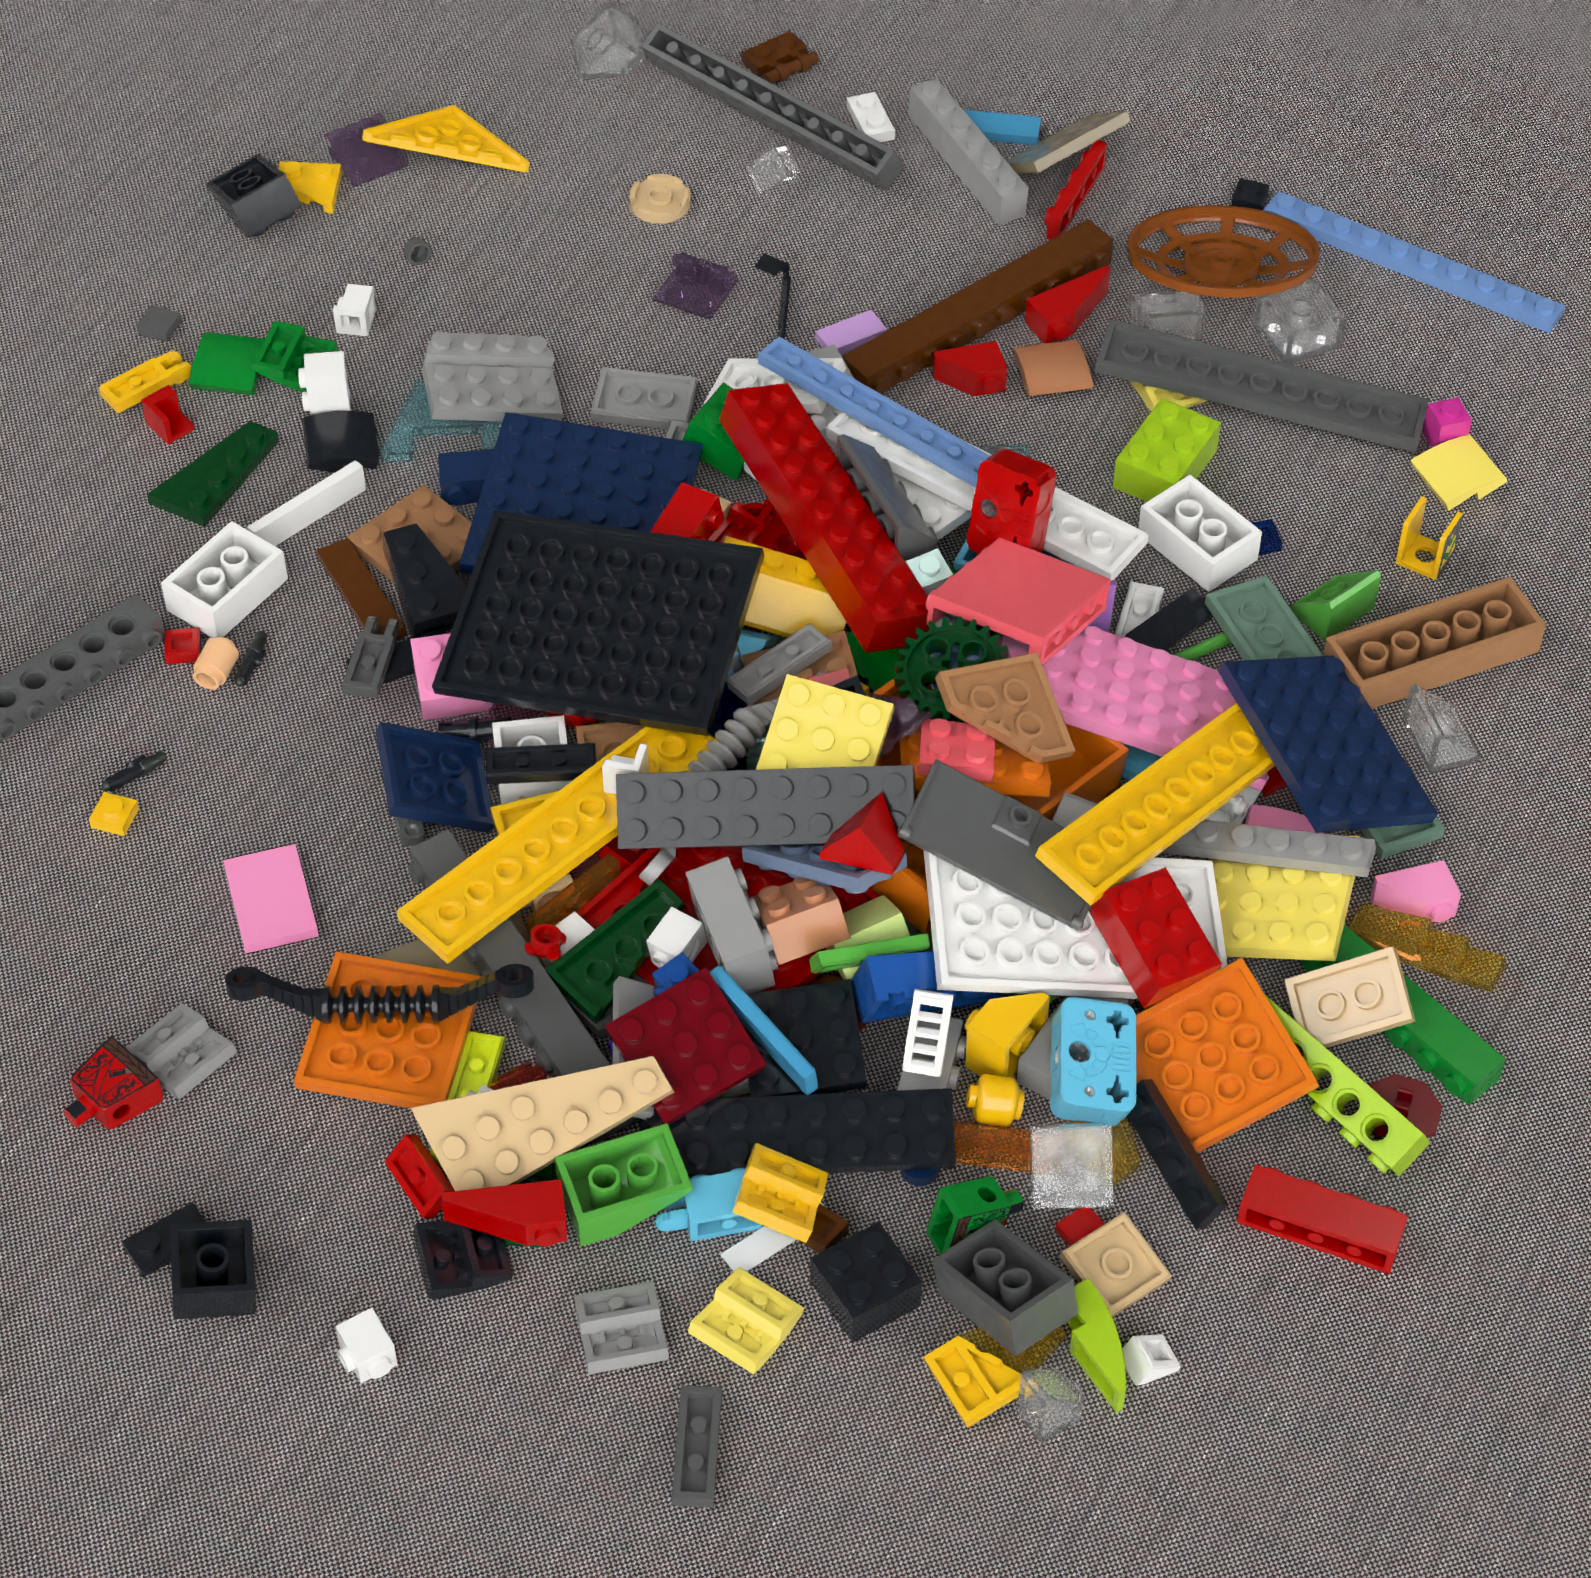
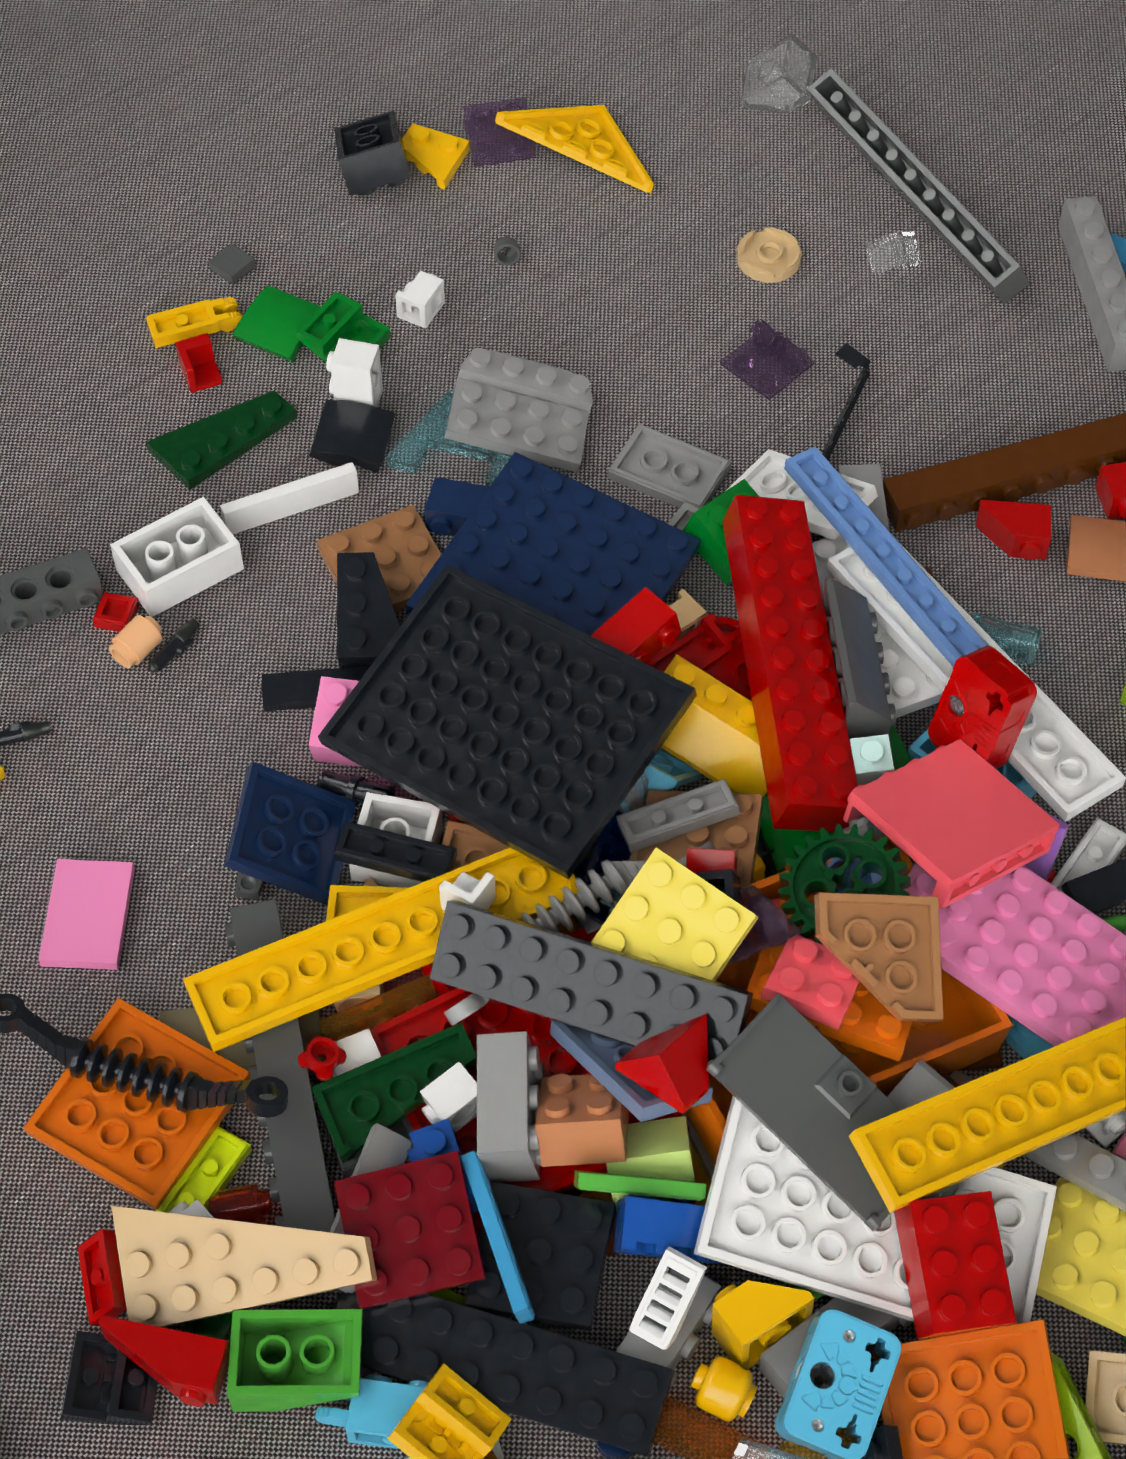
camera: 20 degrees right, 5 degrees up
reddish brown tile [316,538,406,639] -> none
dark grey hinge [342,616,400,699] -> none
reddish brown plate [741,31,819,83] -> none
lavender tile [815,310,887,355] -> none
white plate [846,92,895,142] -> none

